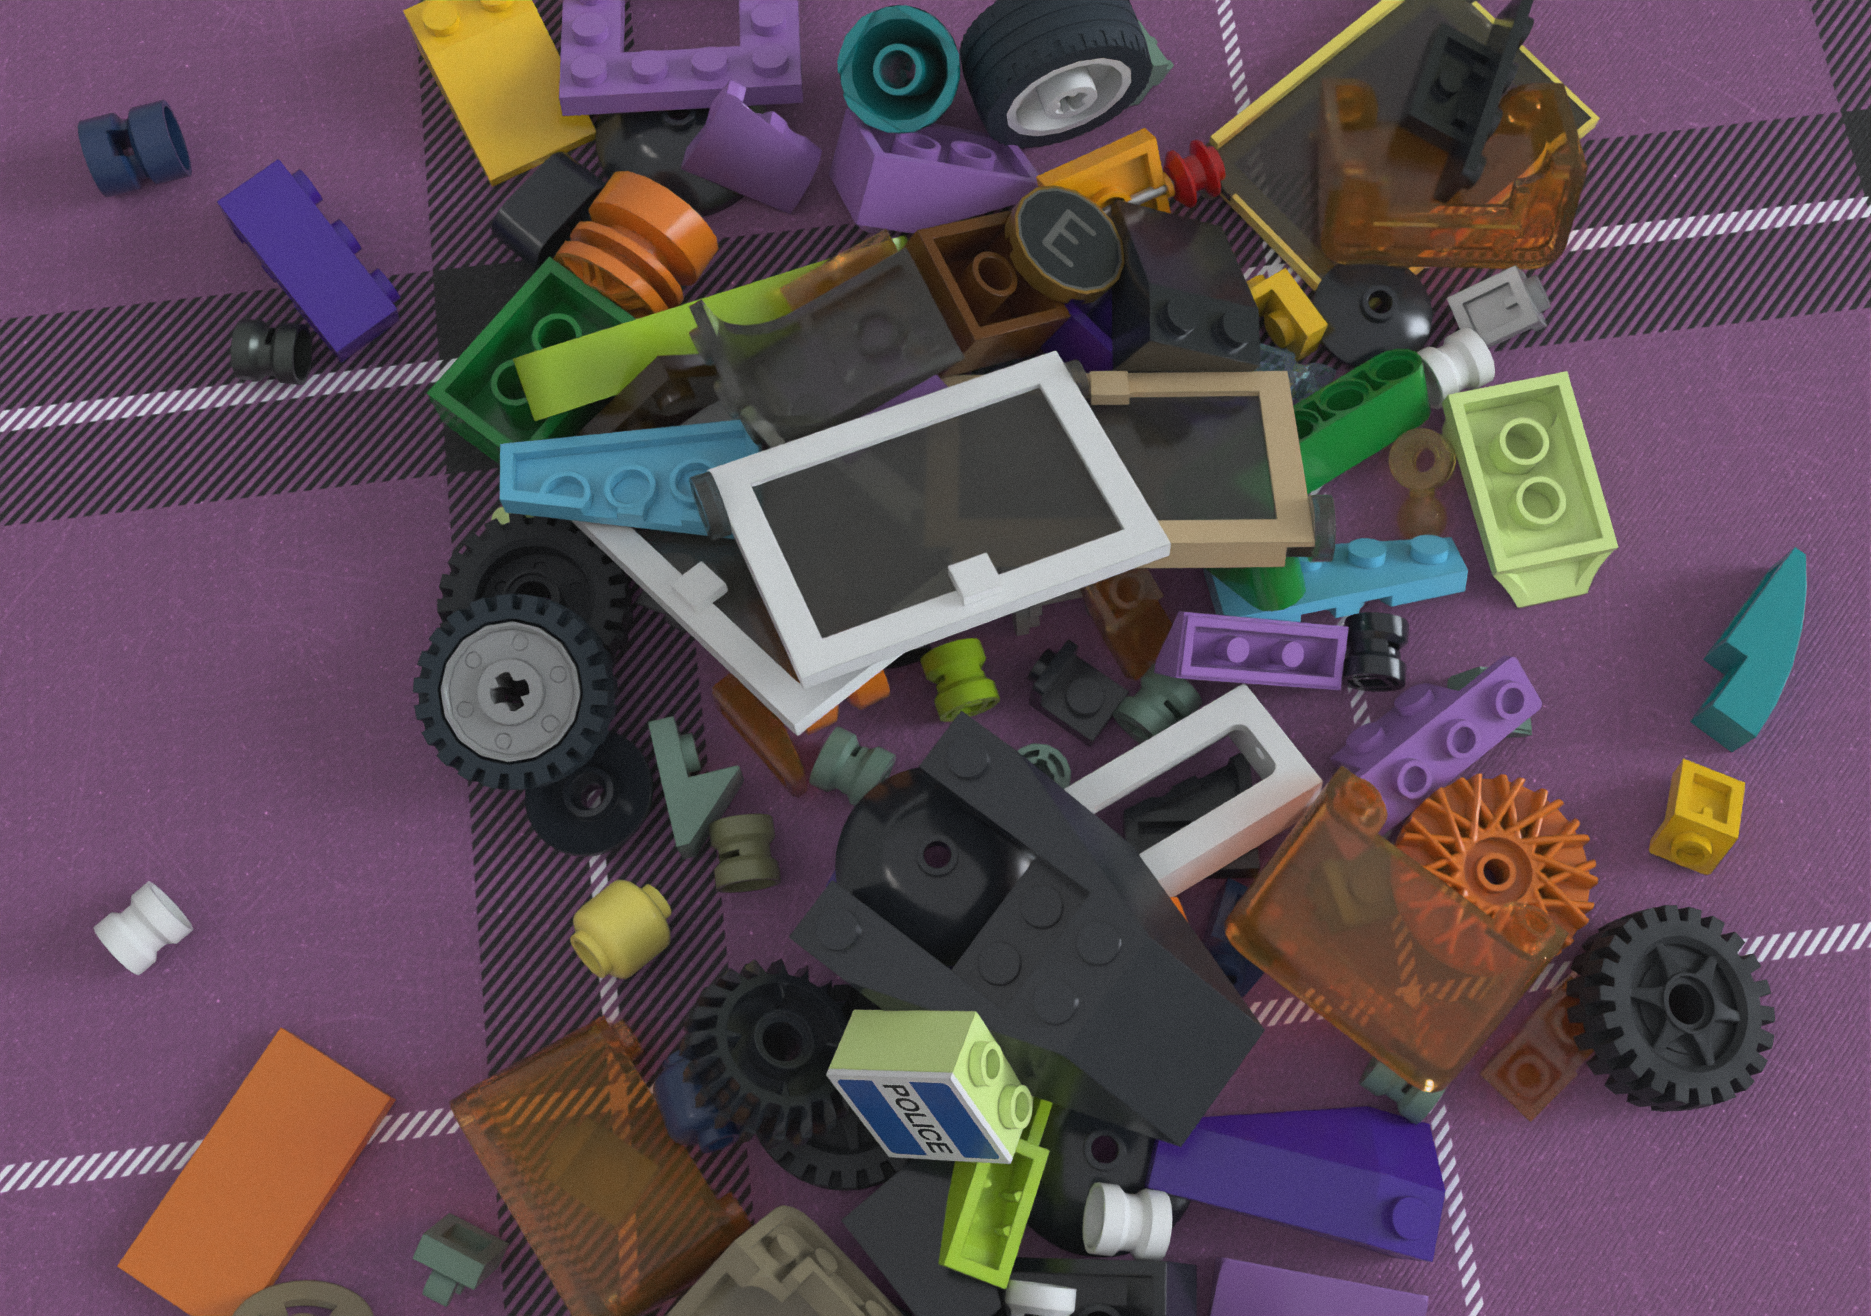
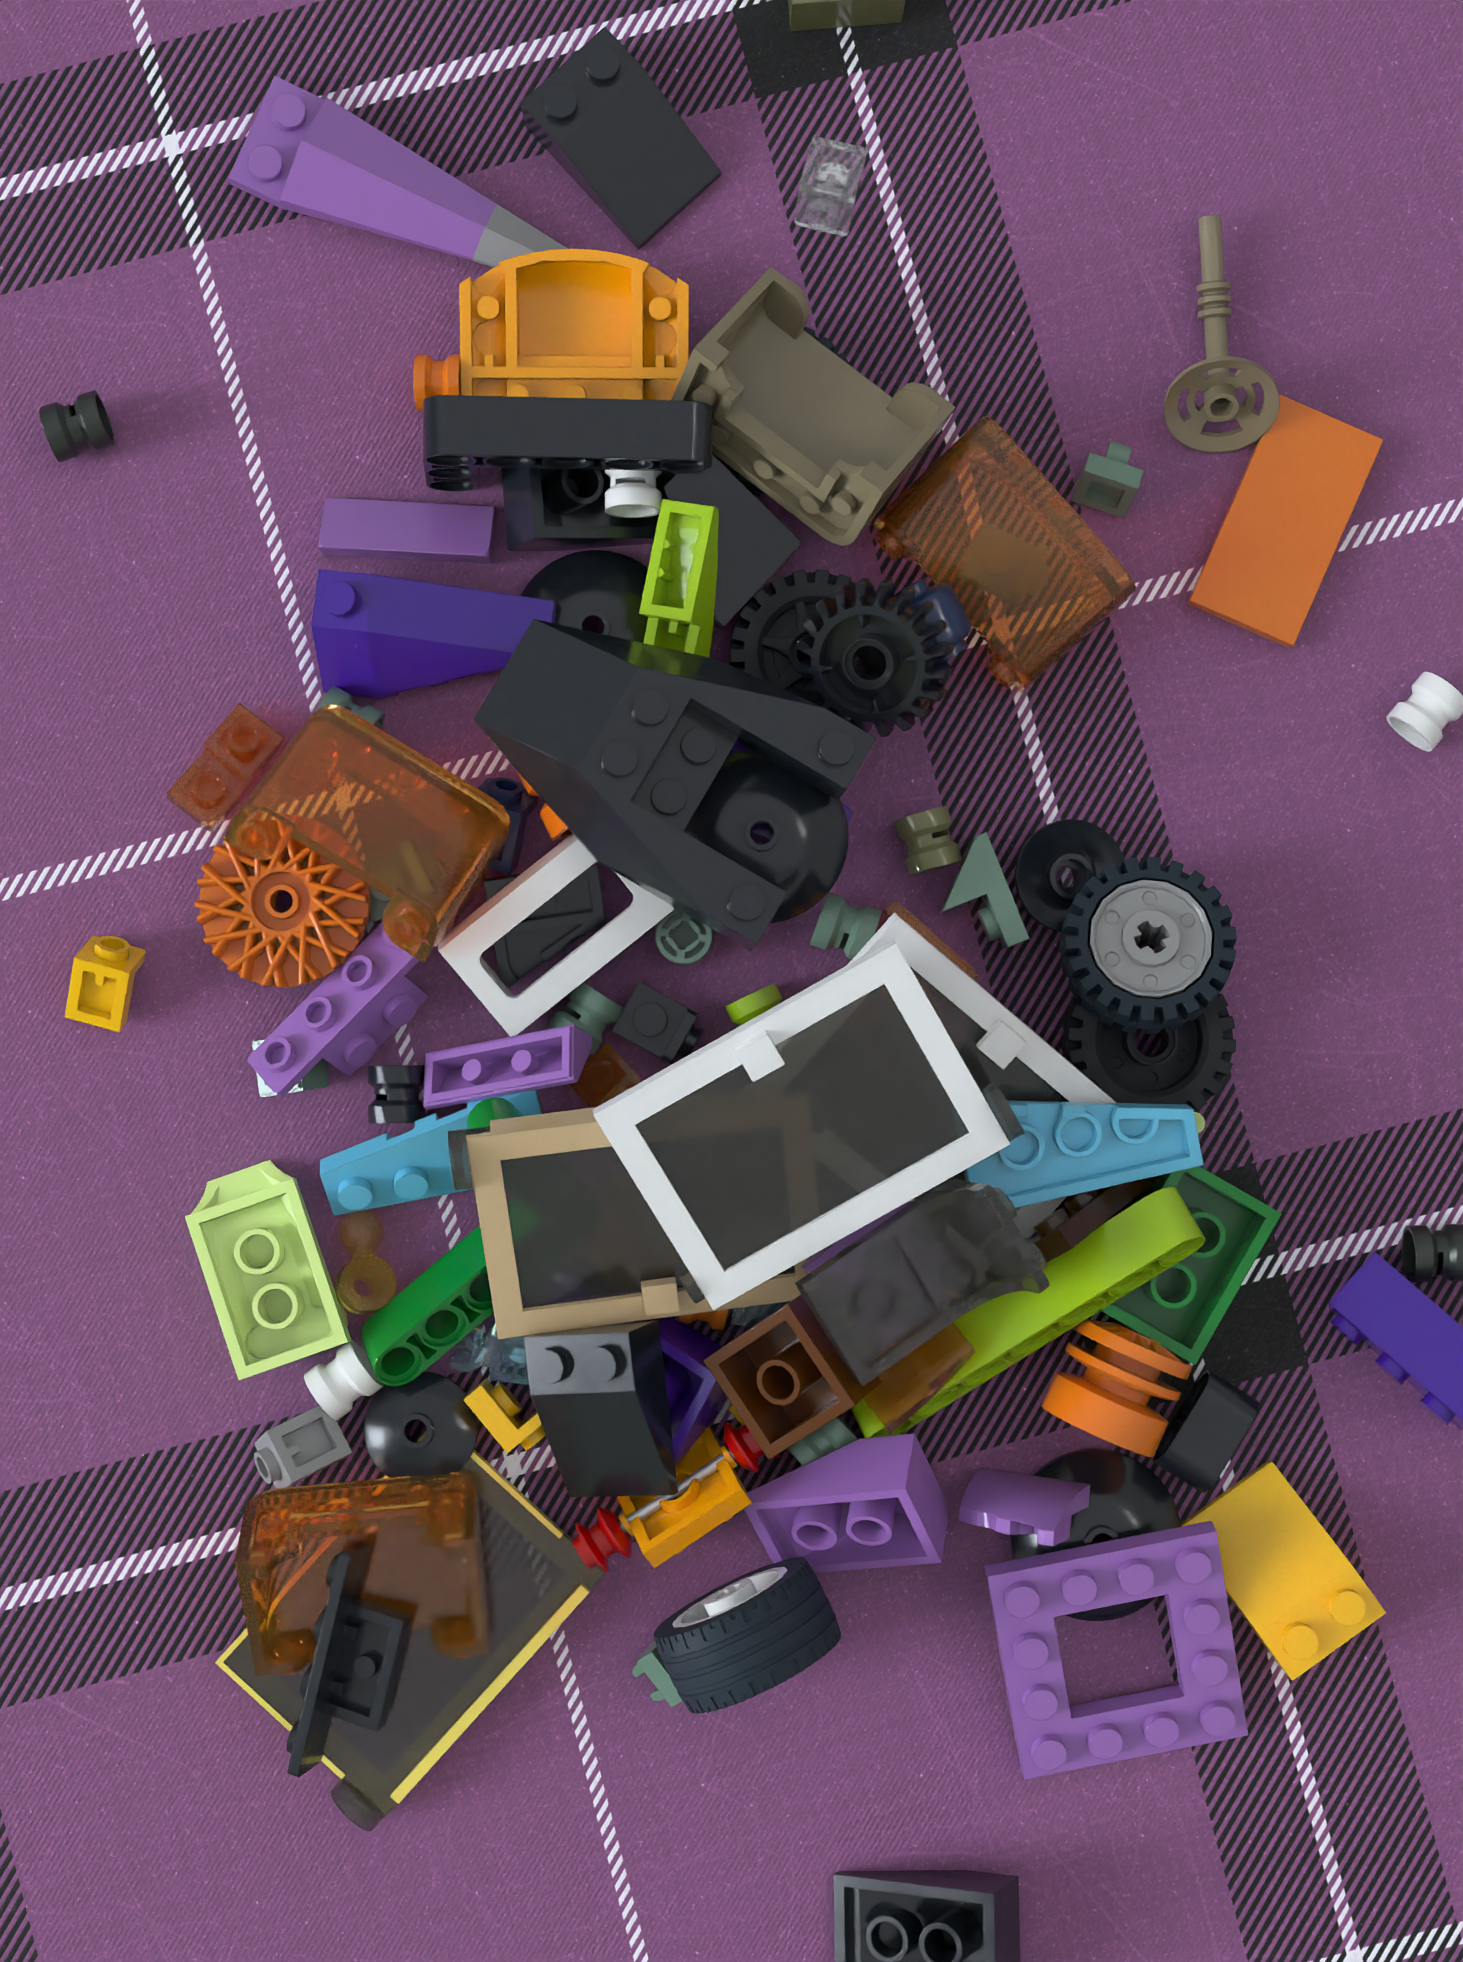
camera: 175 degrees right, 15 degrees up
light yellow head [570,880,671,979] -> none
piece [826,1010,1034,1164] -> none
teal cone [837,5,961,134] -> none
tile [1005,185,1125,304] -> none
white wheel [1083,1182,1173,1261] -> none
black wheel [1566,905,1775,1112] -> none
teal slope [1689,547,1807,752] -> none

